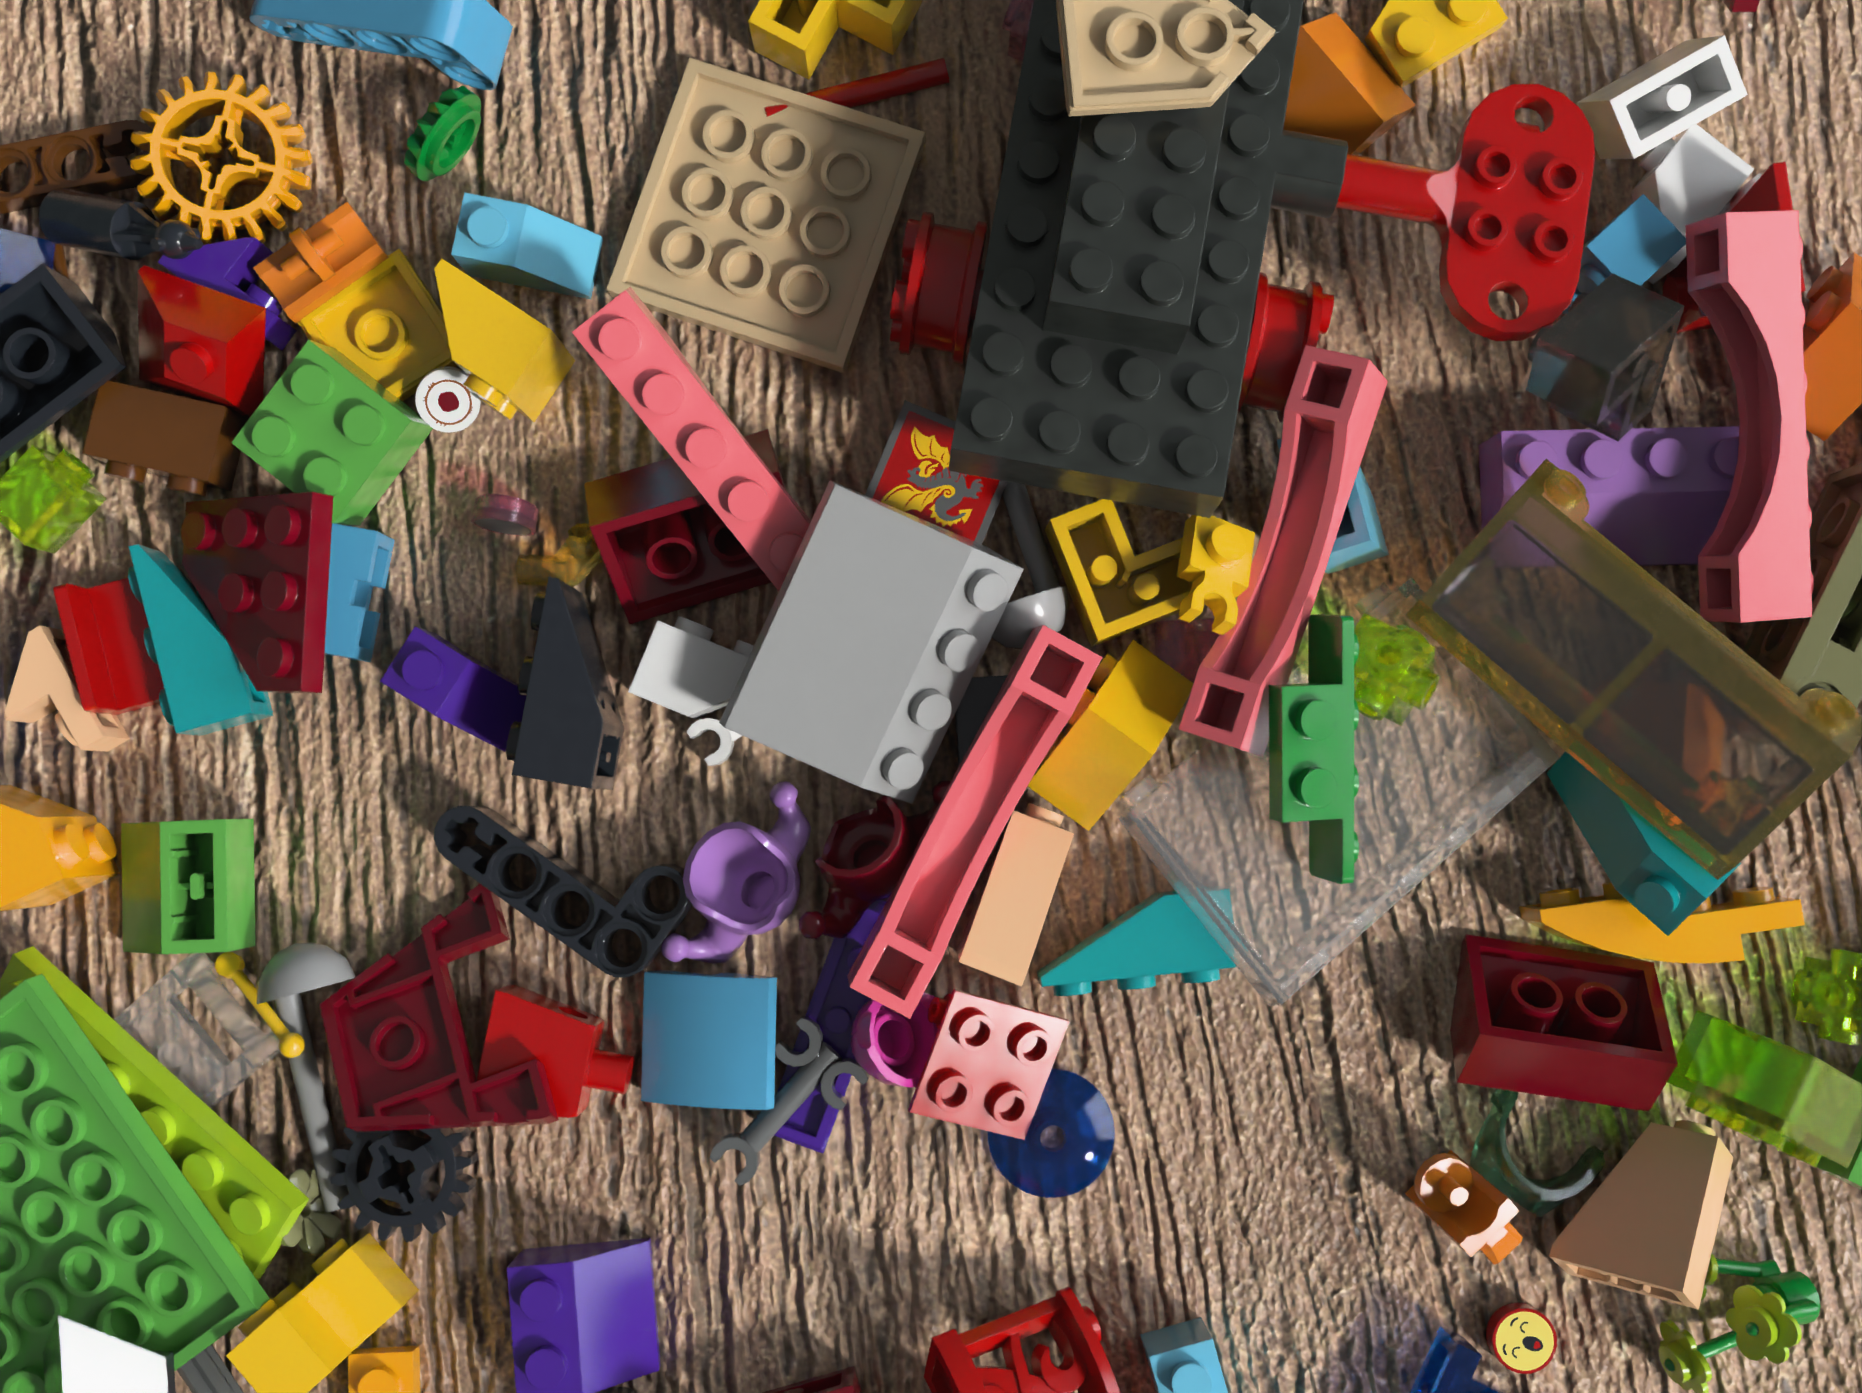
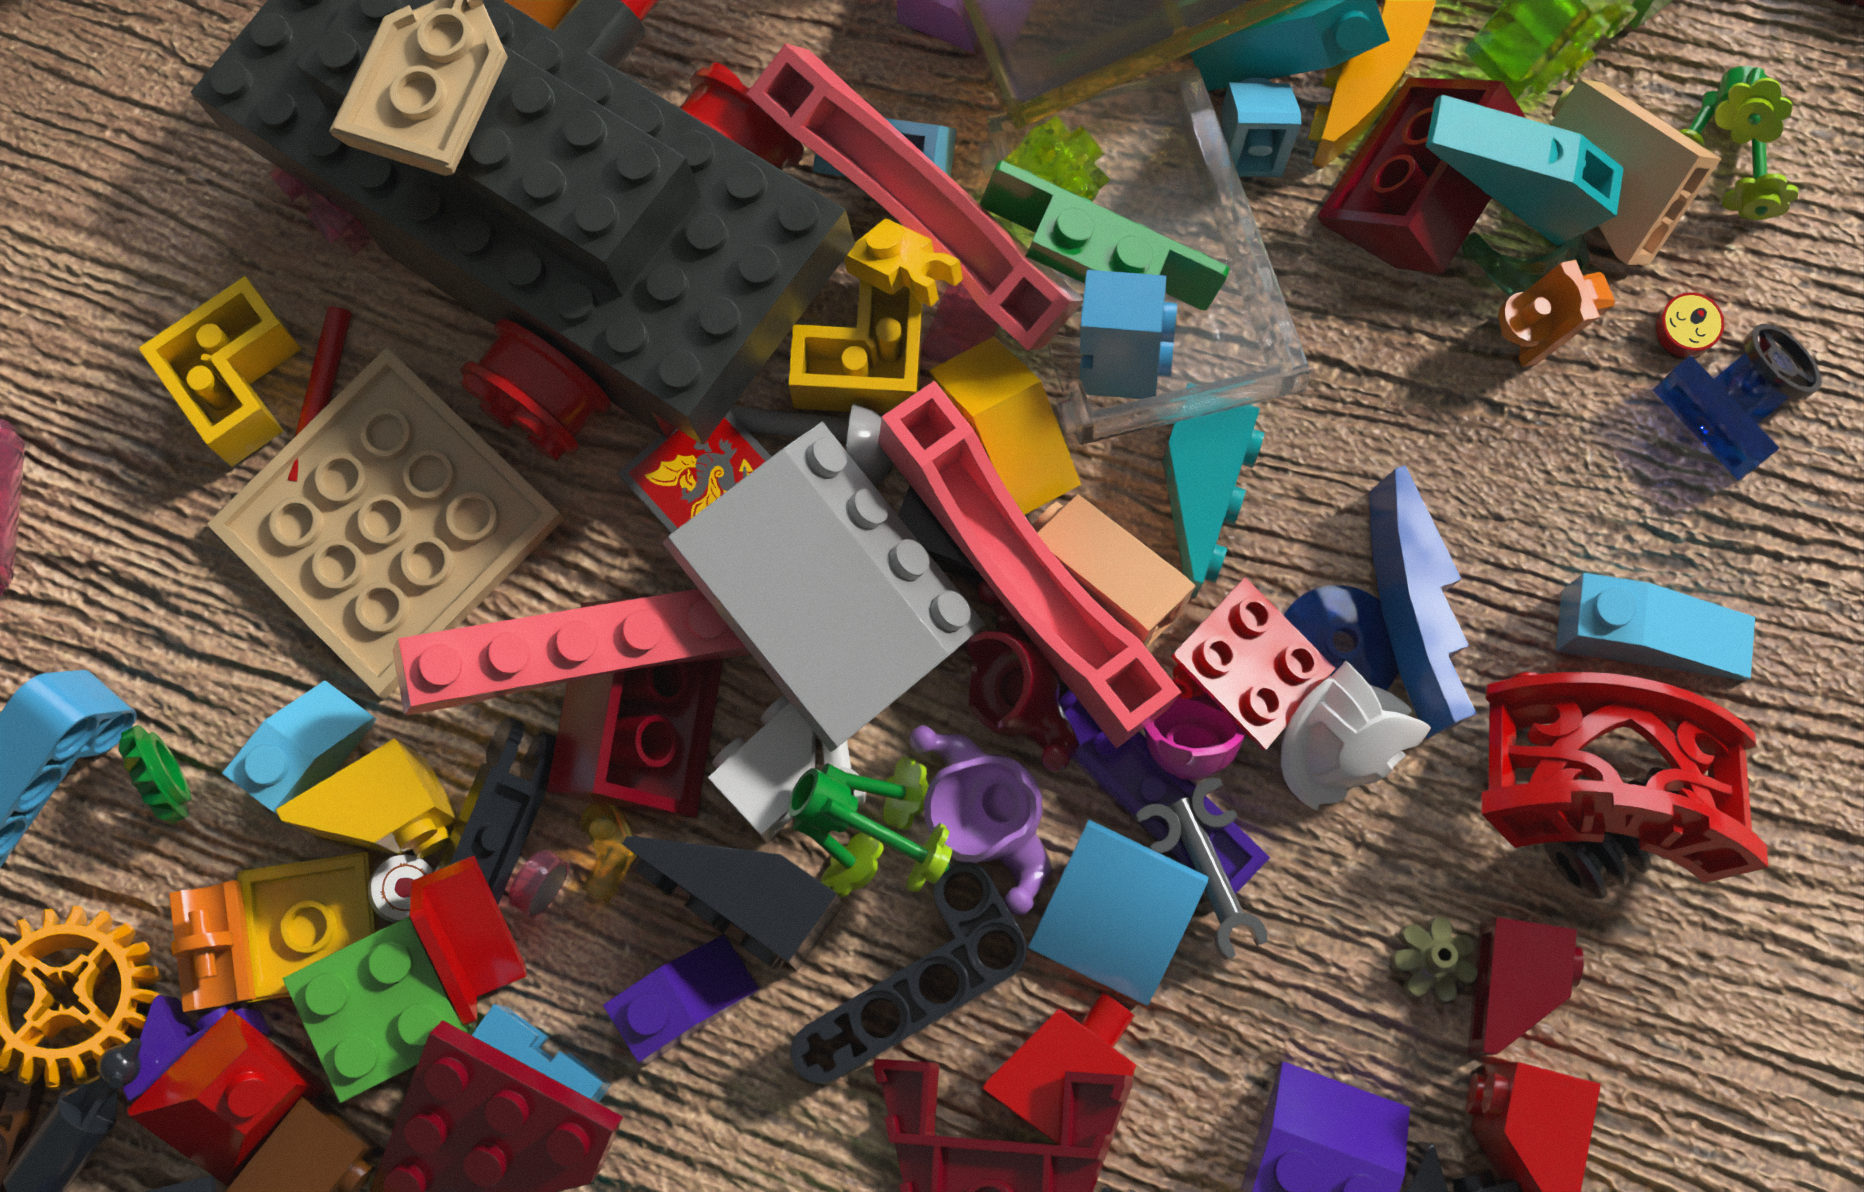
camera: 60 degrees left, 10 degrees down
none -> red panel [410,856,527,1026]
none -> black hinge [436,717,556,905]
none -> plant [788,756,953,897]
none -> dark azure brick [1079,270,1178,400]
none -> medium azure slope [1221,77,1301,177]
none -> white helmet [1281,661,1431,810]
none -> slope [1369,465,1477,739]
none -> olive plant [1390,917,1478,1005]
none -> teal slope [1426,95,1624,246]

